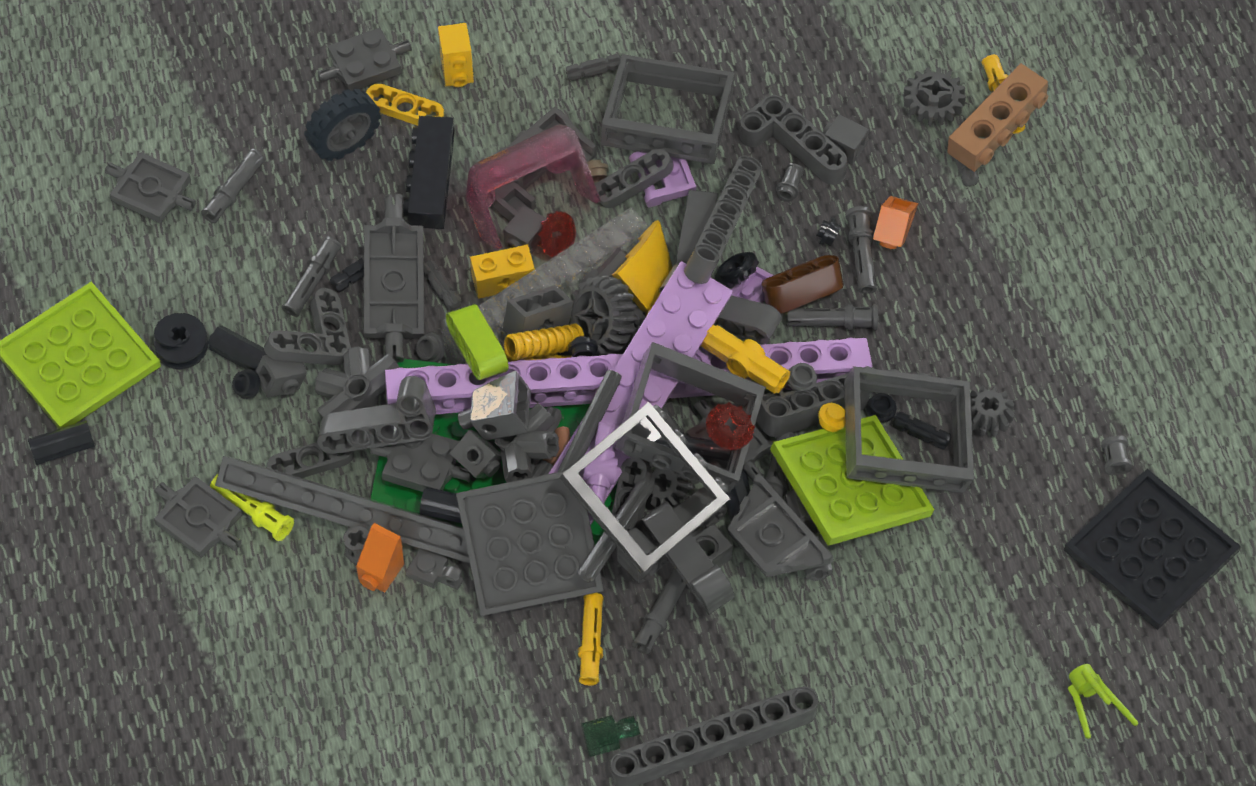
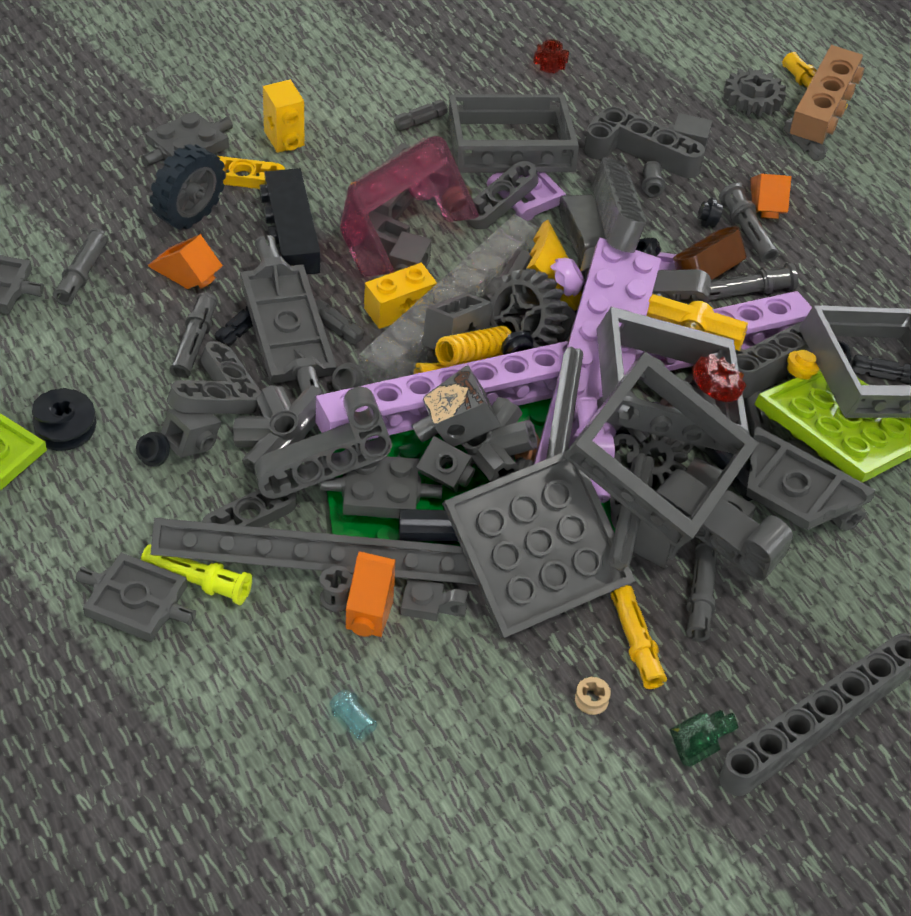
camera: 20 degrees left, 10 degrees down
black axle [208,325,267,371] -> none
lime beam [446,304,509,381] -> none
clear red gear [537,211,576,258] -> none
dark grey plate [787,363,817,393] -> none
none -> orange slope [148,234,223,289]
none -> clear light blue pin [330,690,377,740]
none -> clear red gear [533,39,569,73]
none -> lavender plate [550,258,585,297]
none -> tan bush [575,677,611,715]

